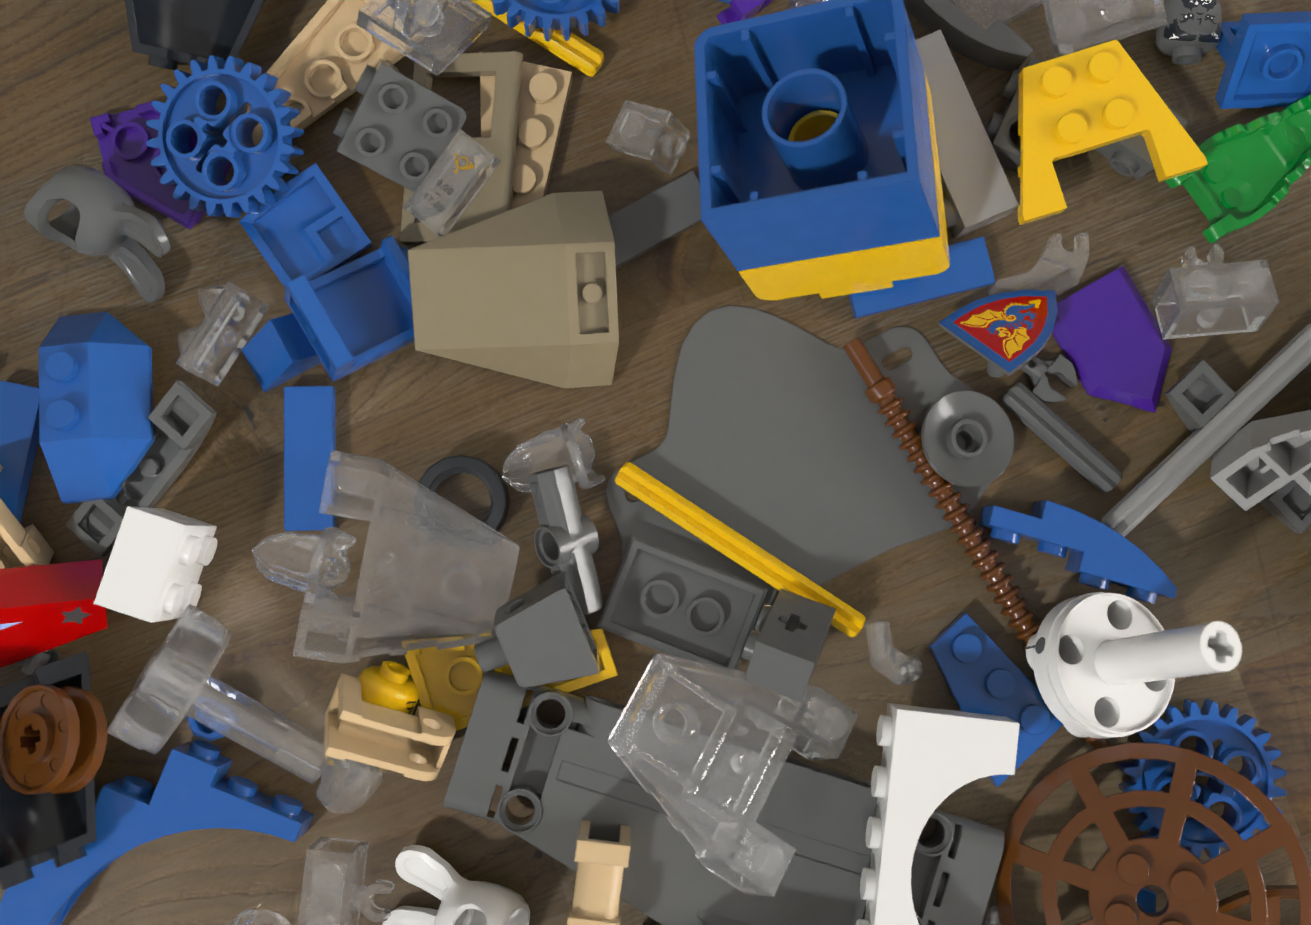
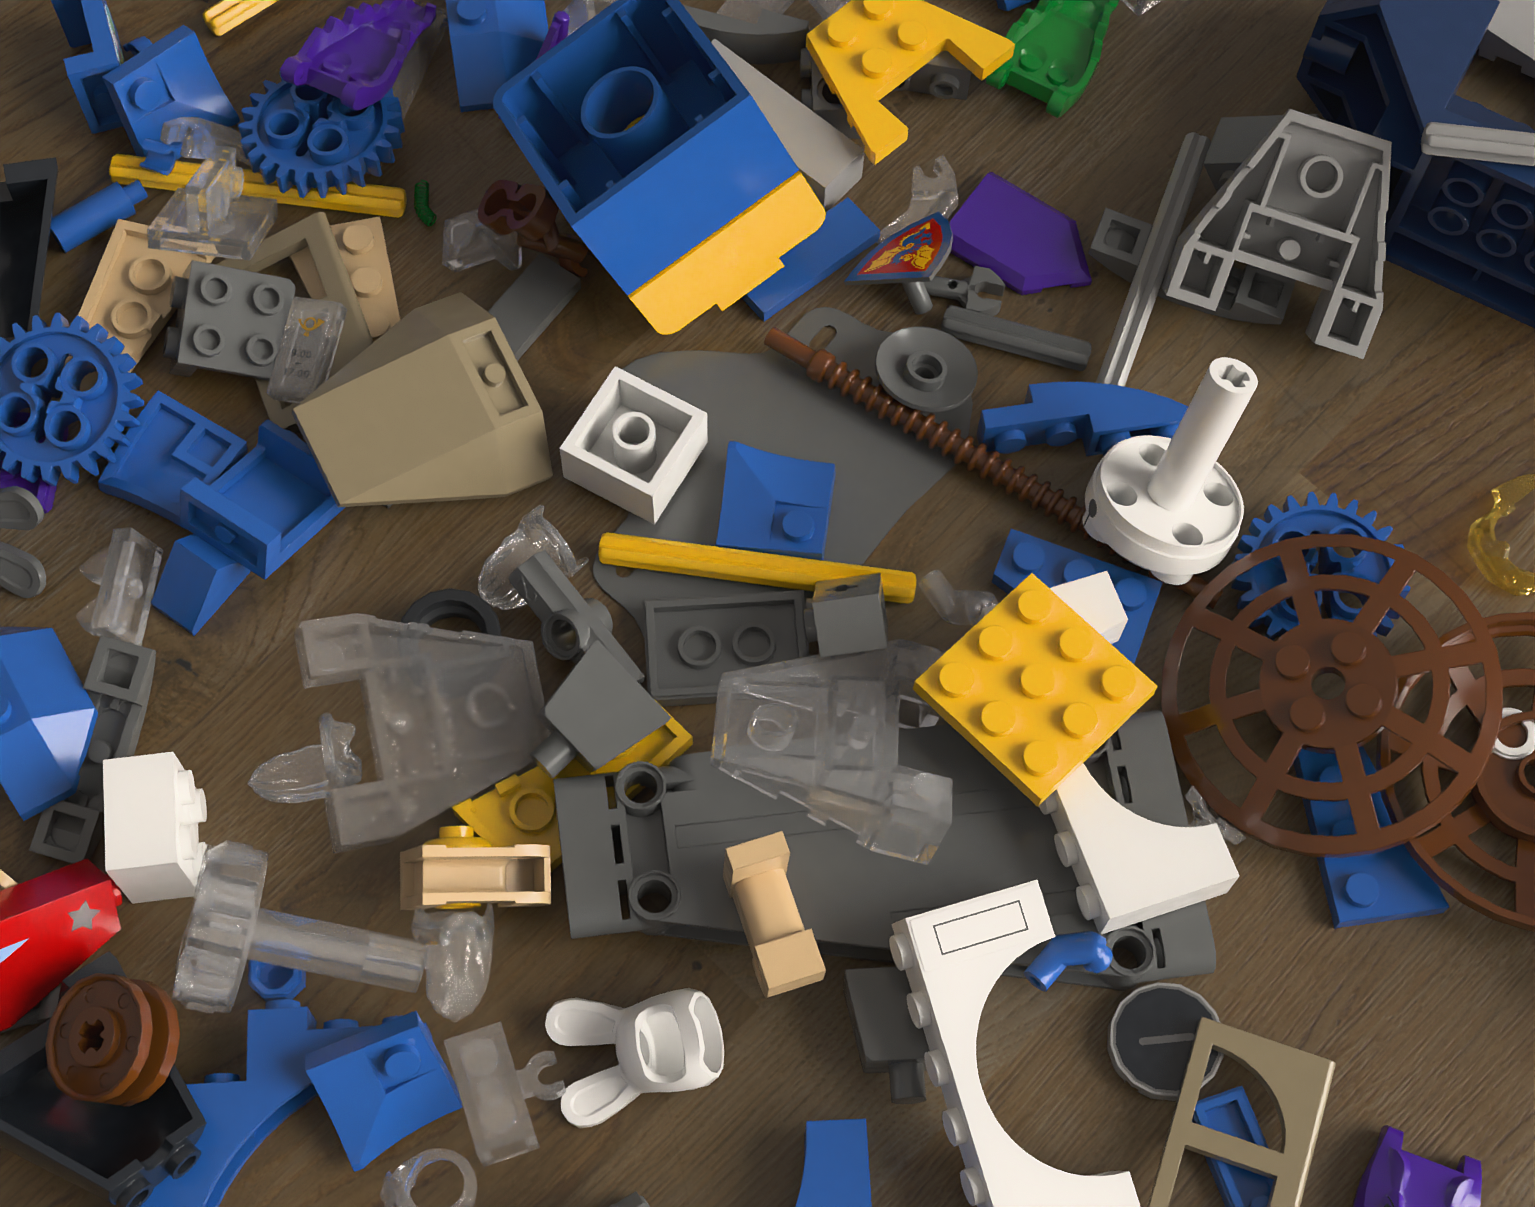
camera: 30 degrees left, 20 degrees down
blue tile [284,386,336,531] -> none
clear brick [1152,244,1279,339] -> none
none -> blue plate [304,1011,463,1172]
none -> green leg [414,179,437,227]
none -> reddish brown piece [478,180,595,278]
none -> white brick [560,366,708,525]
none -> blue plate [716,441,836,560]
none -> yellow plate [913,573,1158,807]

